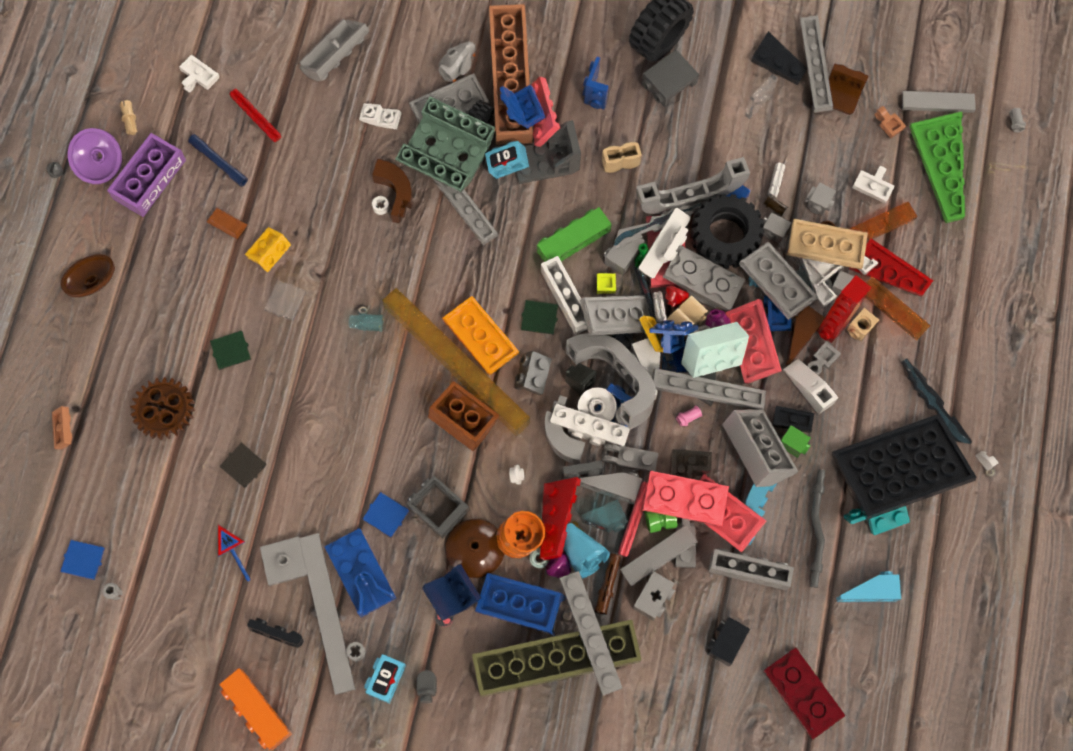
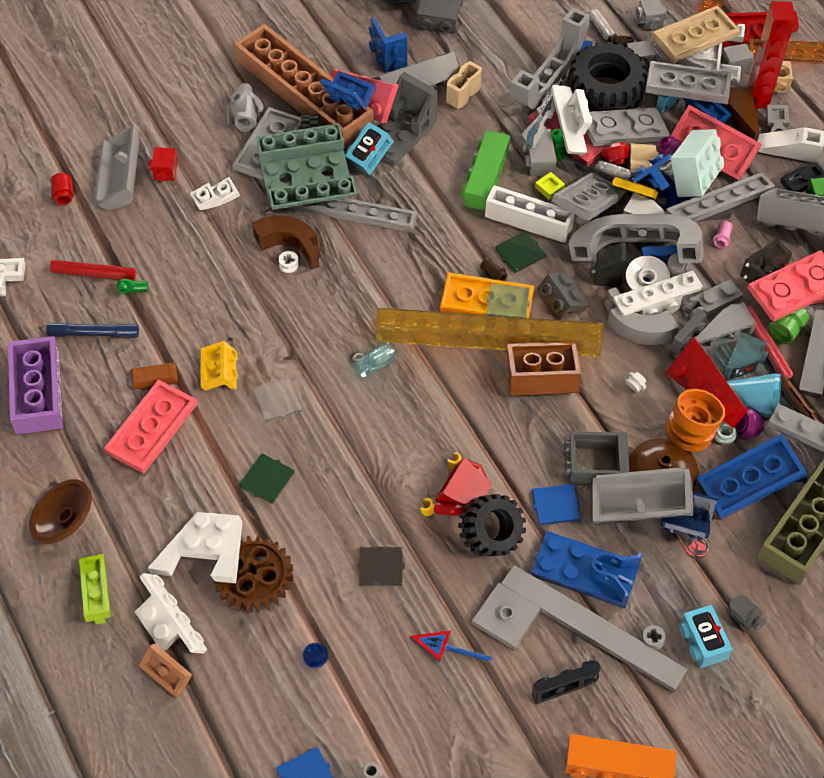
camera: 40 degrees left, 15 degrees down
none -> red brick [50,173,74,205]
none -> lime hinge [79,554,111,625]
none -> coral plate [104,380,197,474]
none -> green arm [117,278,149,294]
none -> white bracket [135,573,207,654]
none -> white wing [147,512,242,583]
none -> red brick [148,147,178,181]
none -> clear blue plate [303,643,328,668]
none -> light grey slope [371,52,459,88]
none -> torso [420,452,492,516]
none -> black tyre [458,494,526,556]
none -> dark brown pin [480,258,508,281]
none -> clear light blue piece [487,284,530,320]
none -> light grey container [593,467,693,524]

